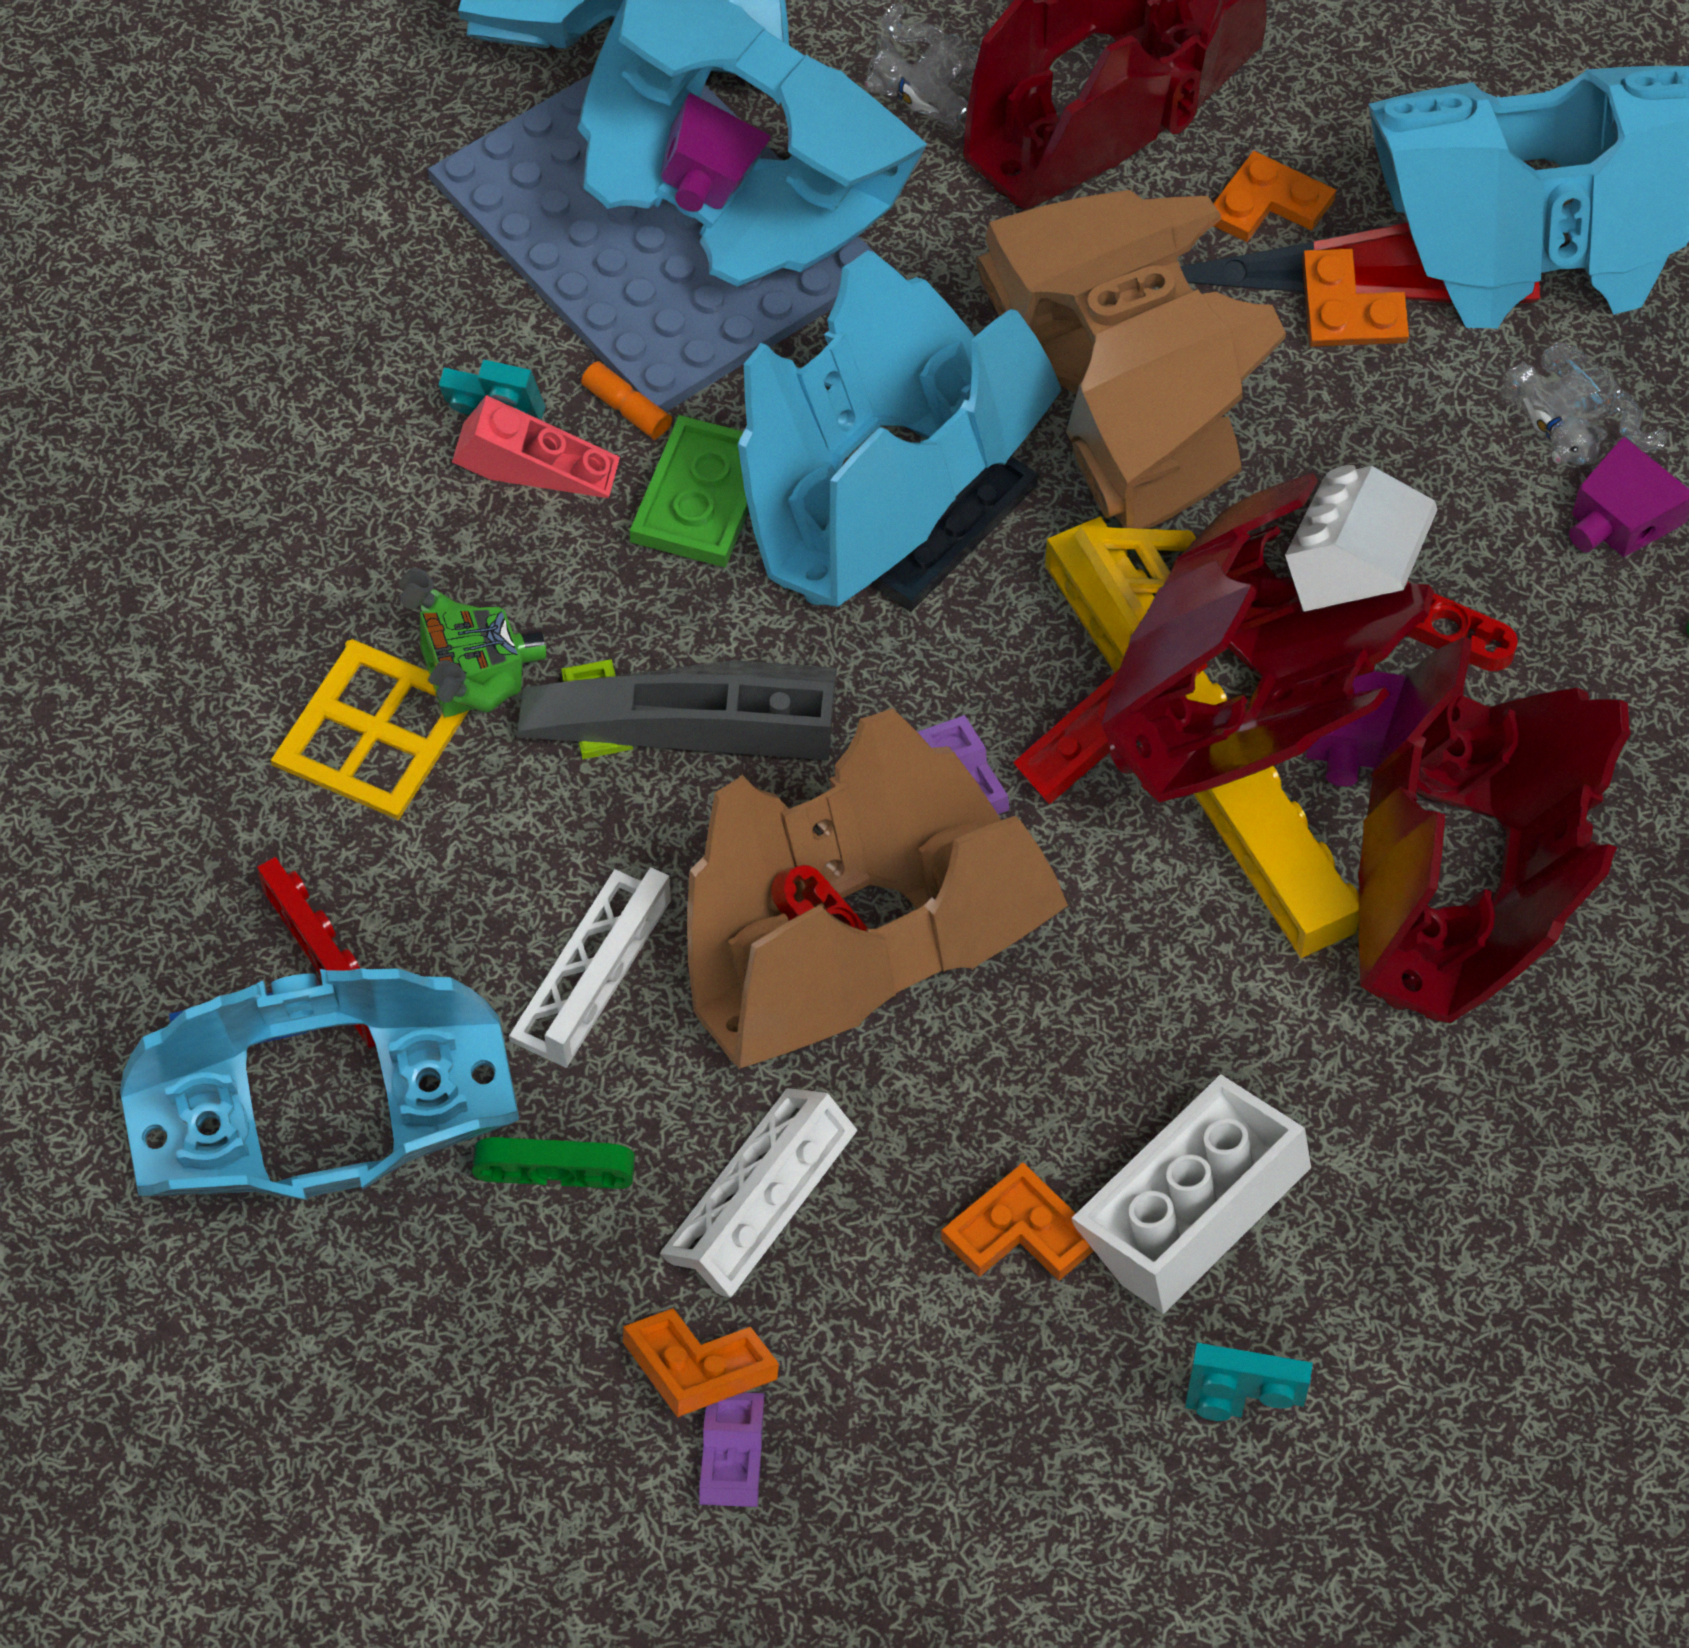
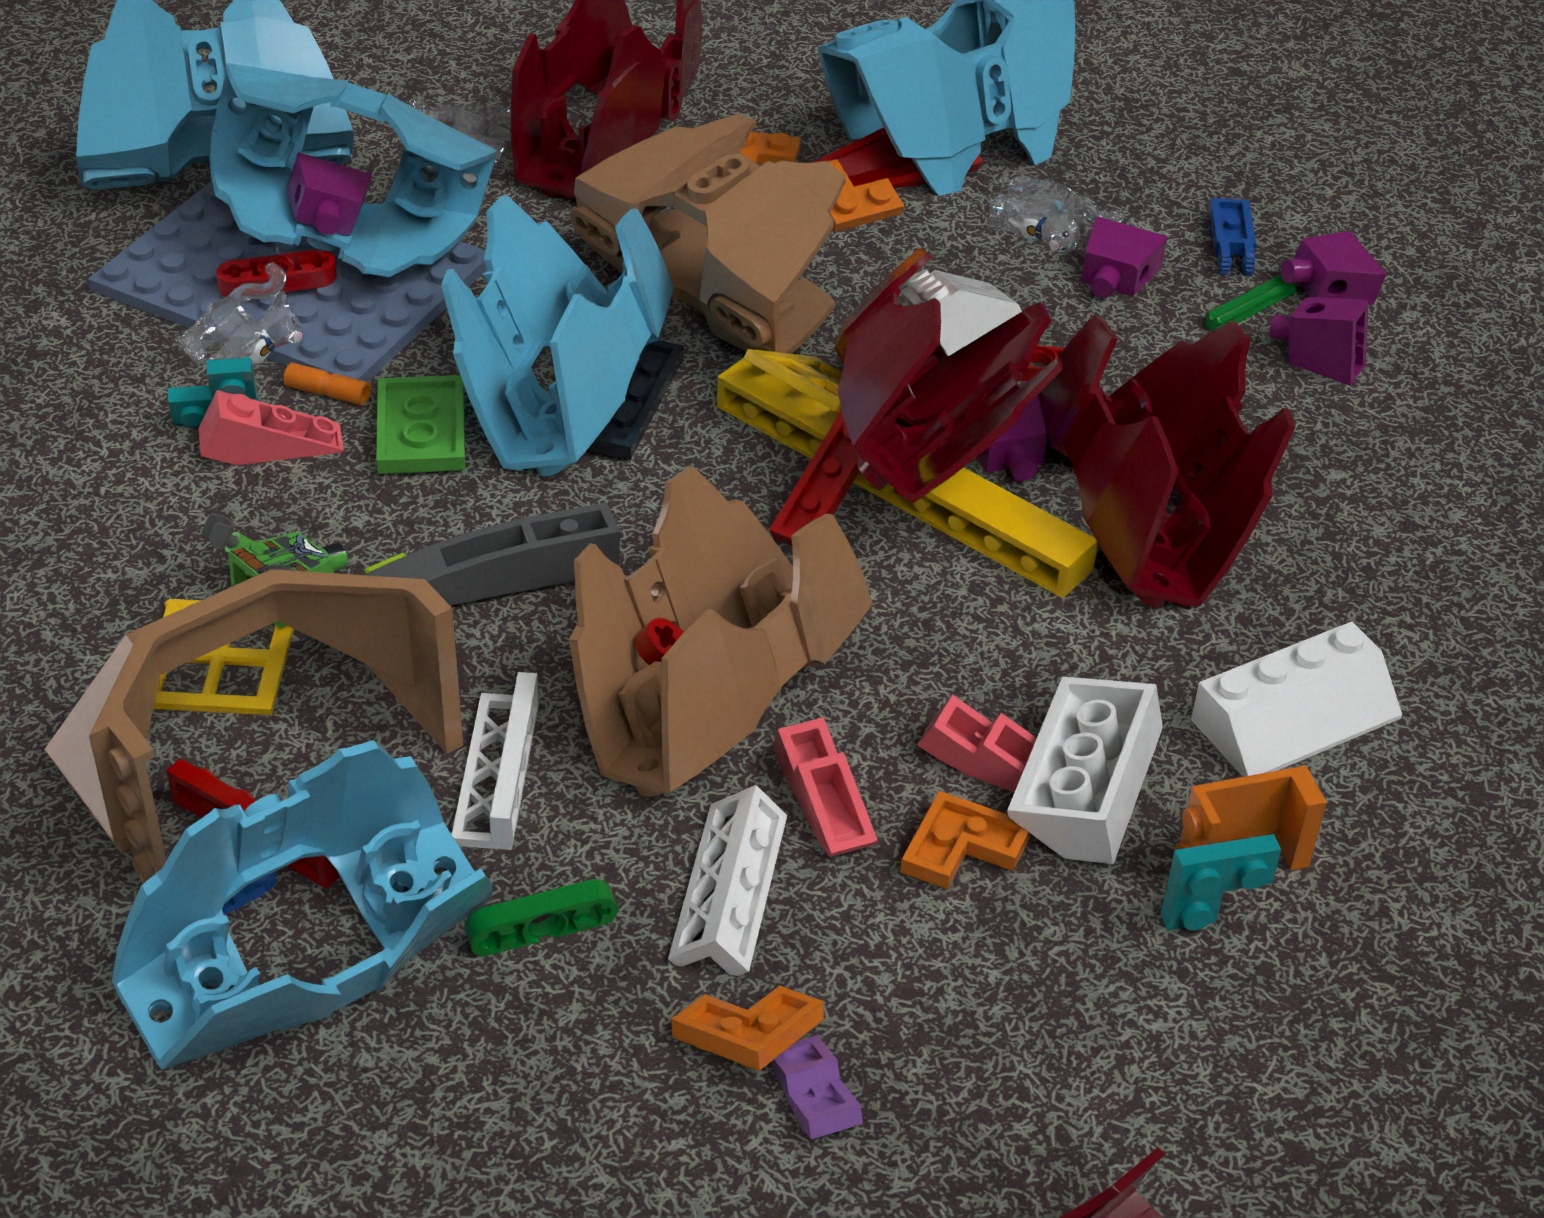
camera: 25 degrees left, 15 degrees down
none -> medium nougat panel [44,569,463,884]
none -> clear animal [176,263,303,367]
none -> red beam [216,250,337,298]
none -> coral slope [772,717,878,857]
none -> coral slope [917,694,1037,792]
none -> orange panel [1175,765,1327,871]
none -> white slope [1191,622,1402,777]

